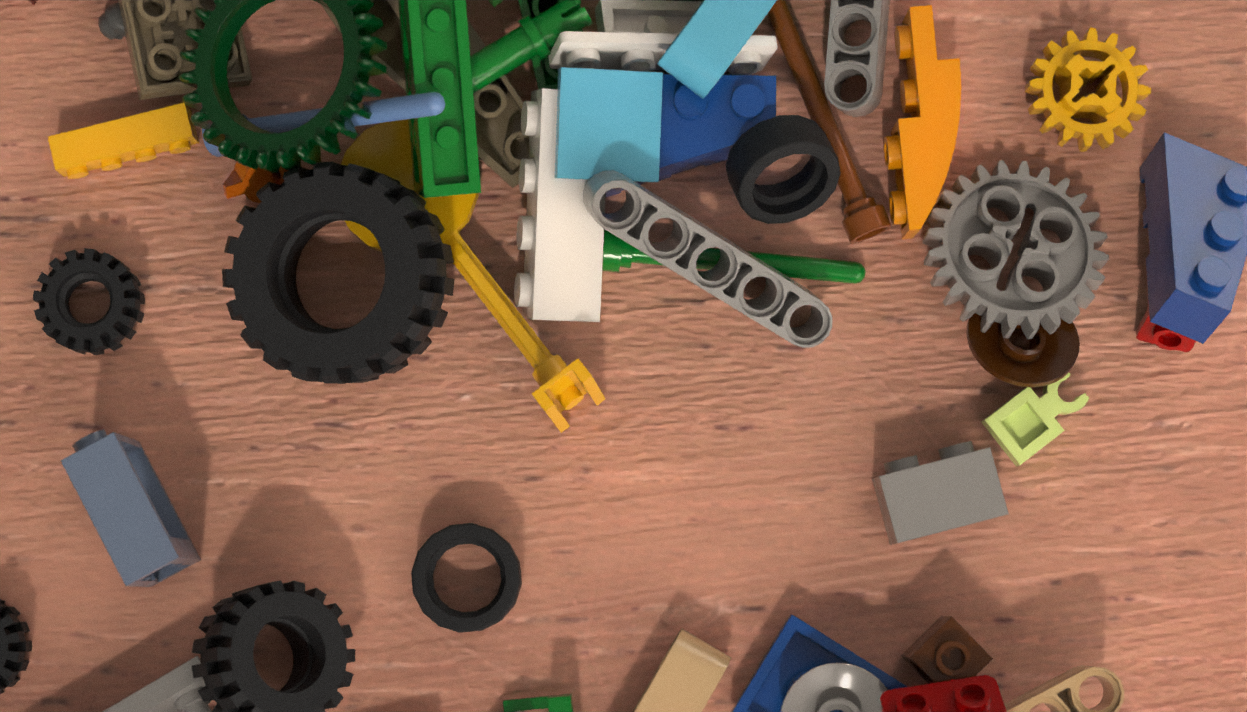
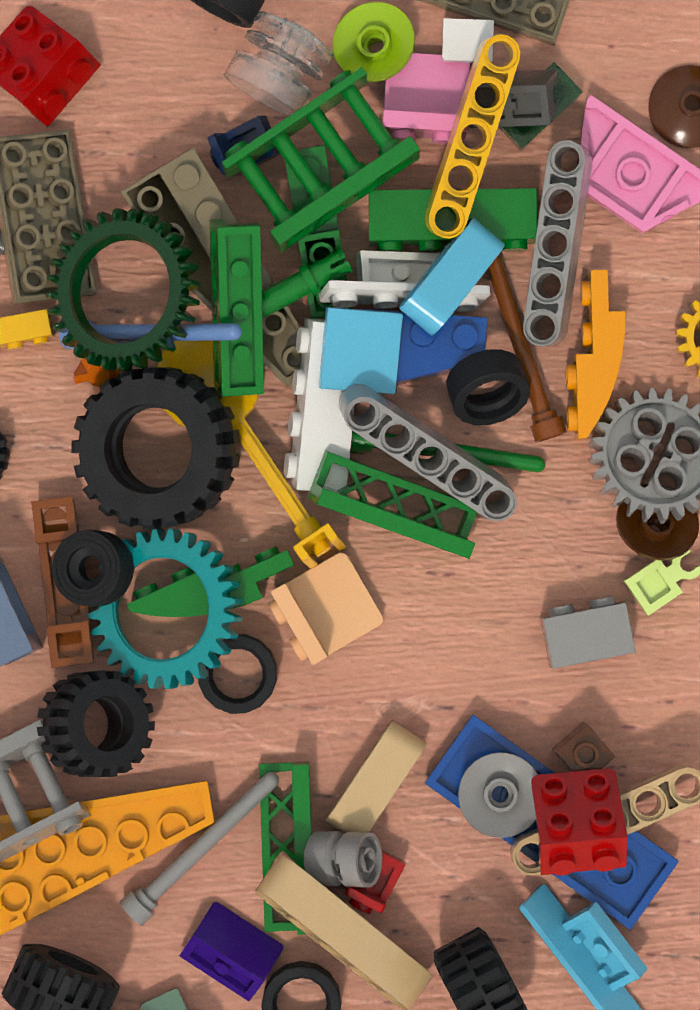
camera: 10 degrees right, 5 degrees up
none -> dark orange slope [31,496,94,668]
none -> black tyre [52,530,134,606]
none -> teal piece [88,529,243,689]
none -> green slope [127,546,295,617]
none -> light nougat bracket [268,553,383,665]
none -> green fence [307,450,477,559]

